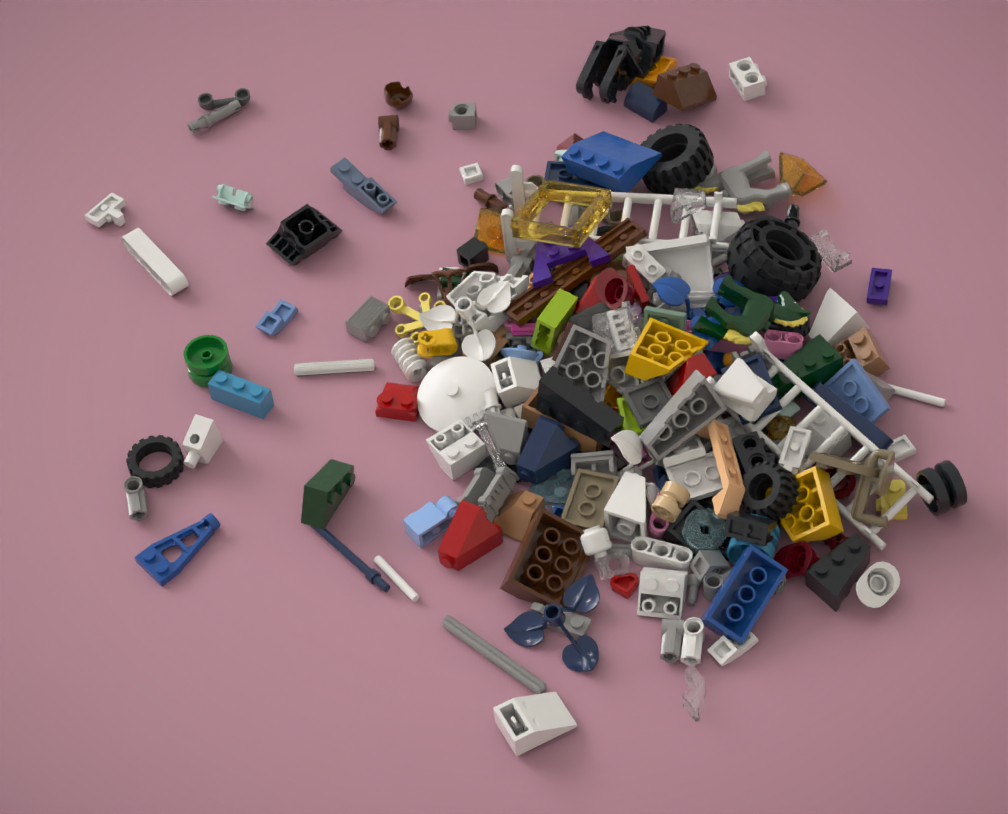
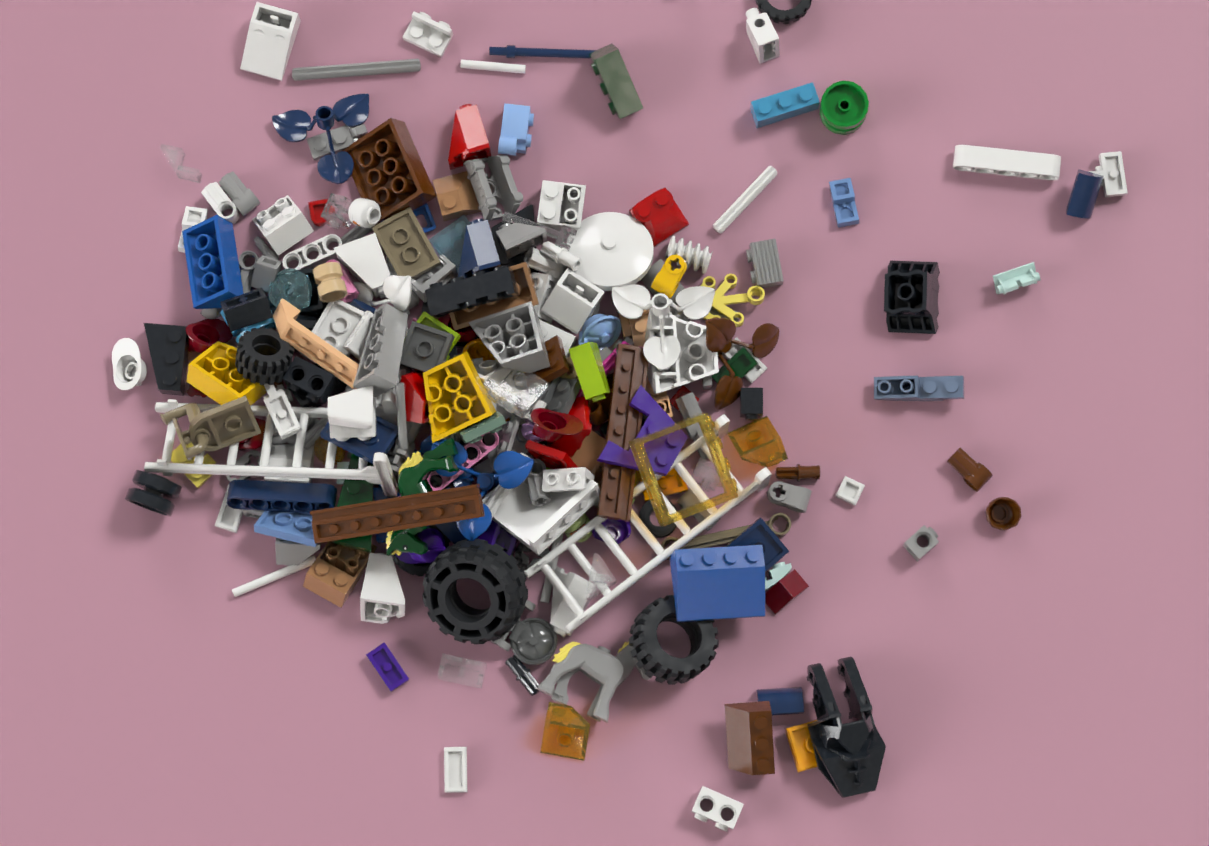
camera: 130 degrees right, 30 degrees up
light grey pin [187,99,242,134] -> none
dark grey bar [198,88,251,110] -> none
none -> reddish brown plate [310,484,485,544]
none -> light grey bar [395,383,408,450]
none -> white bracket [403,11,453,58]
none -> white tile [444,747,468,793]
none -> dark blue brick [1066,169,1104,219]

